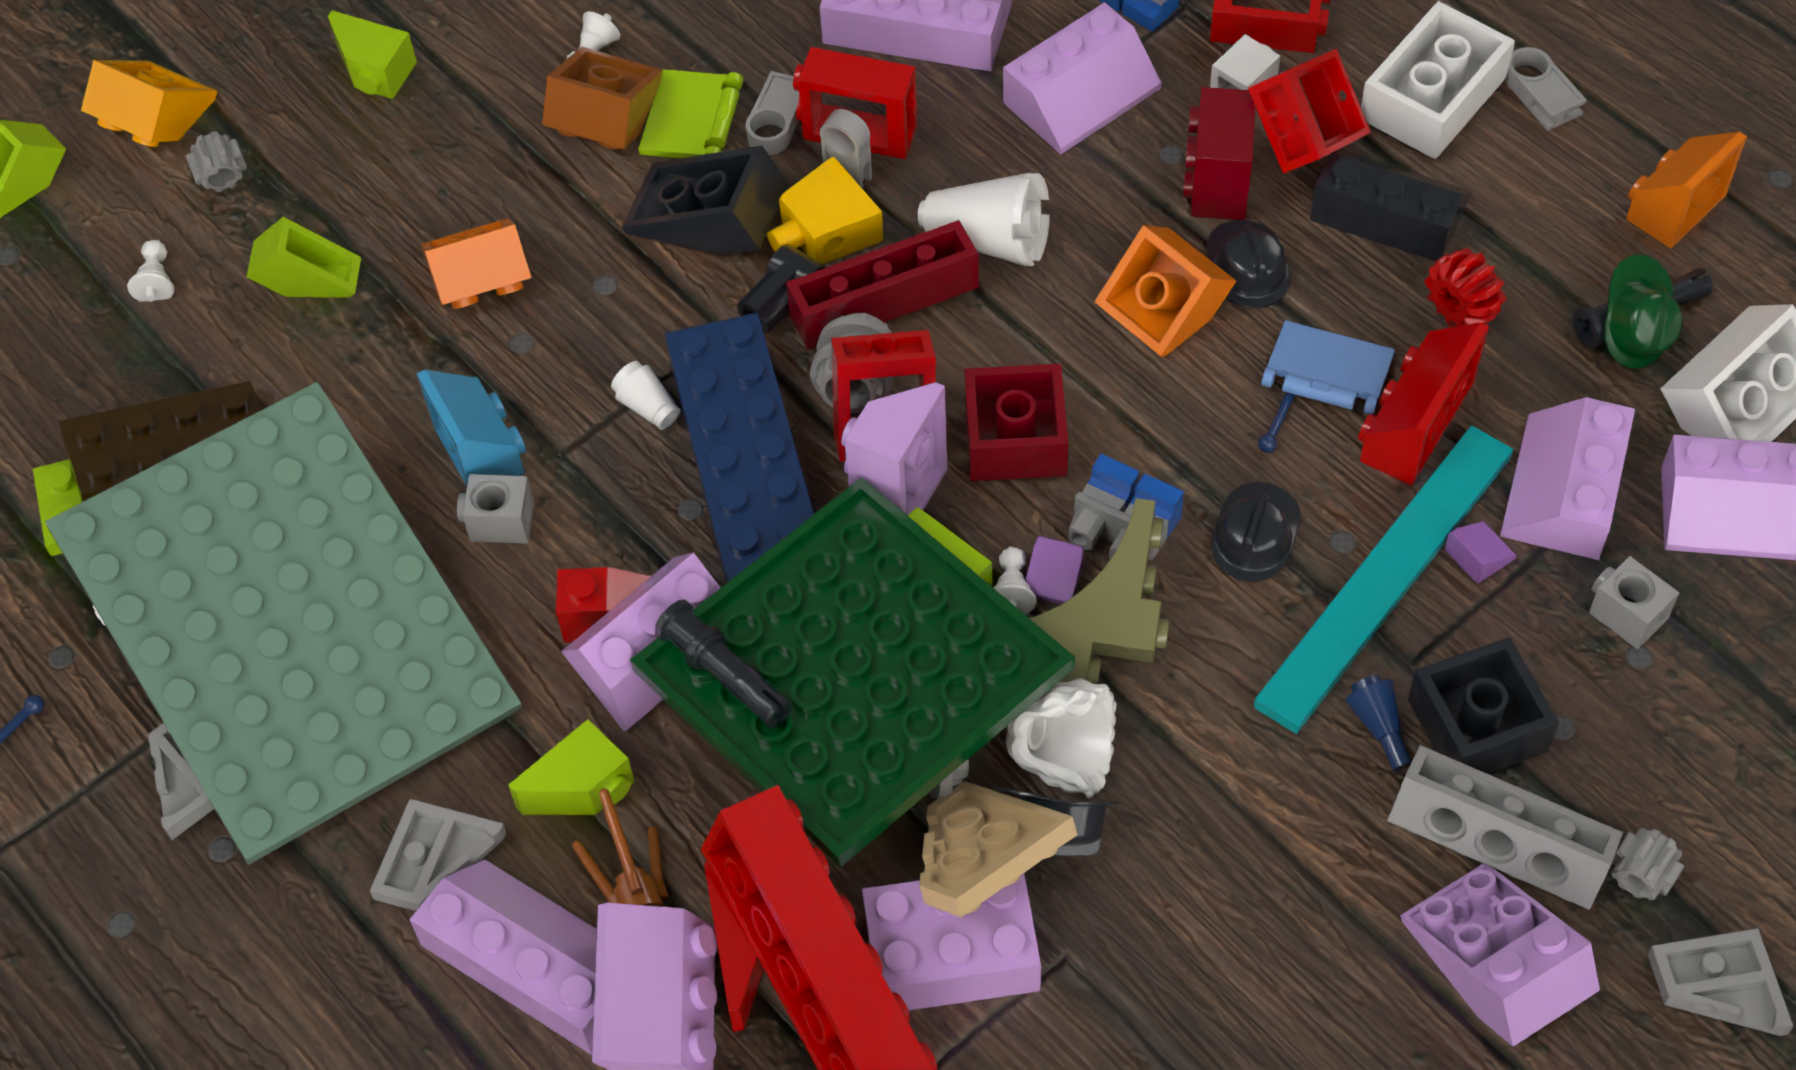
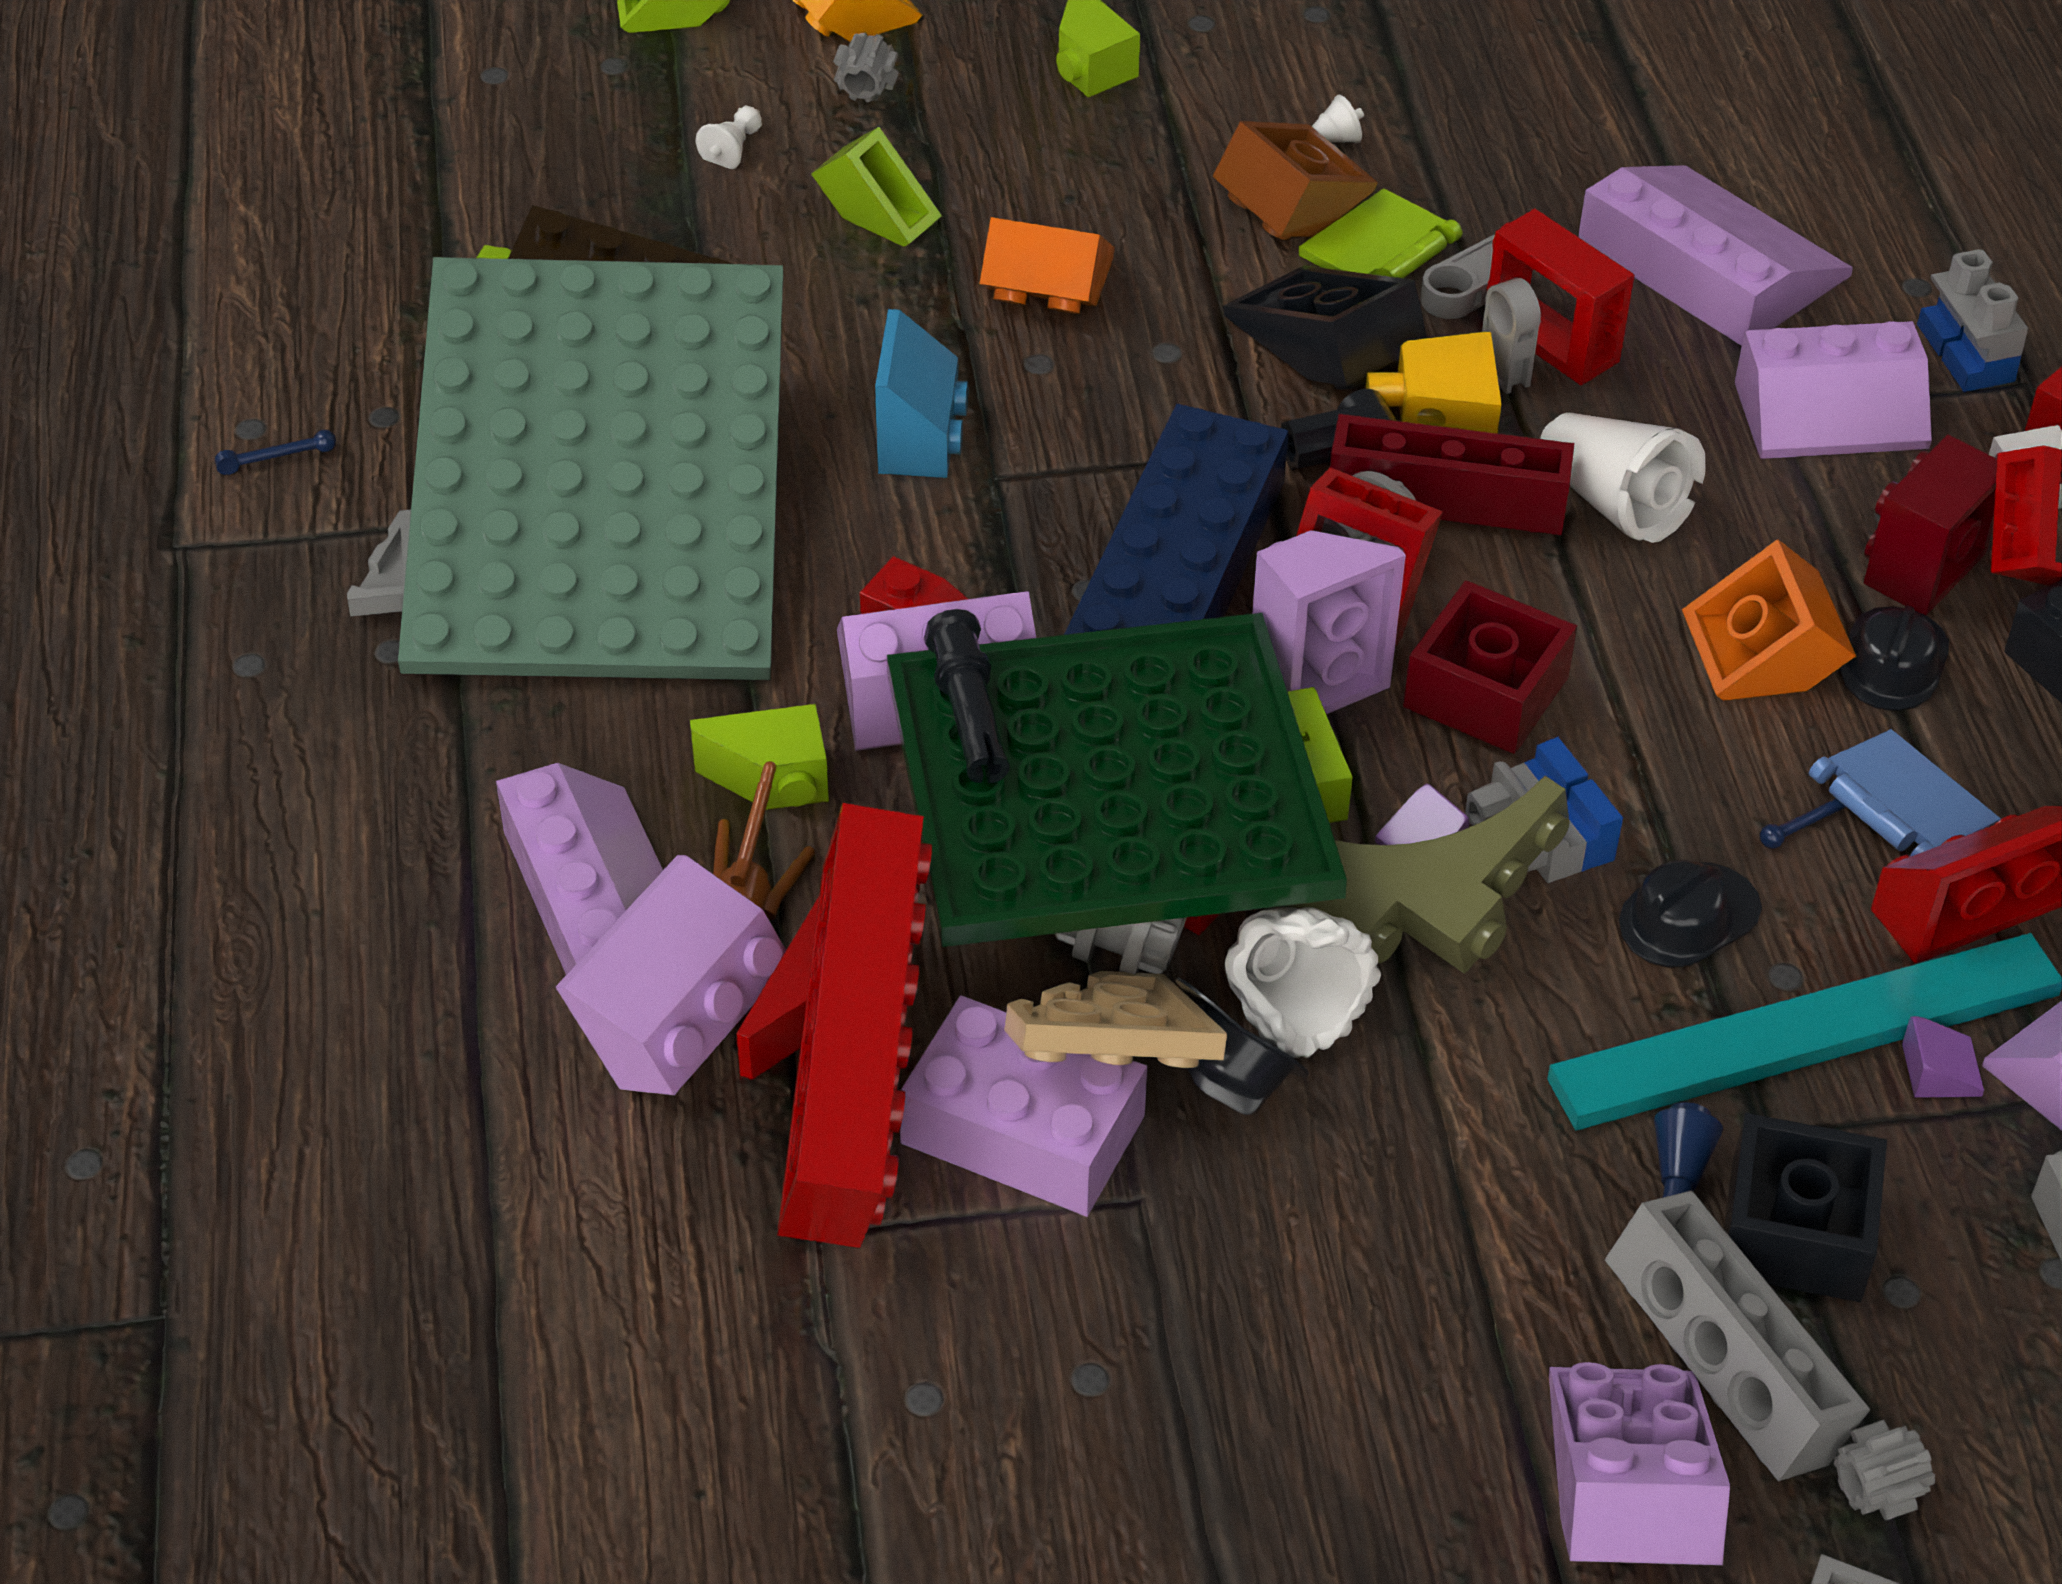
camera: 30 degrees right, 10 degrees down
light grey wing [370,799,507,911] -> none
light grey brick [457,474,535,544] -> none
white cone [611,361,680,430] -> none
white piece [994,546,1037,615] -> none

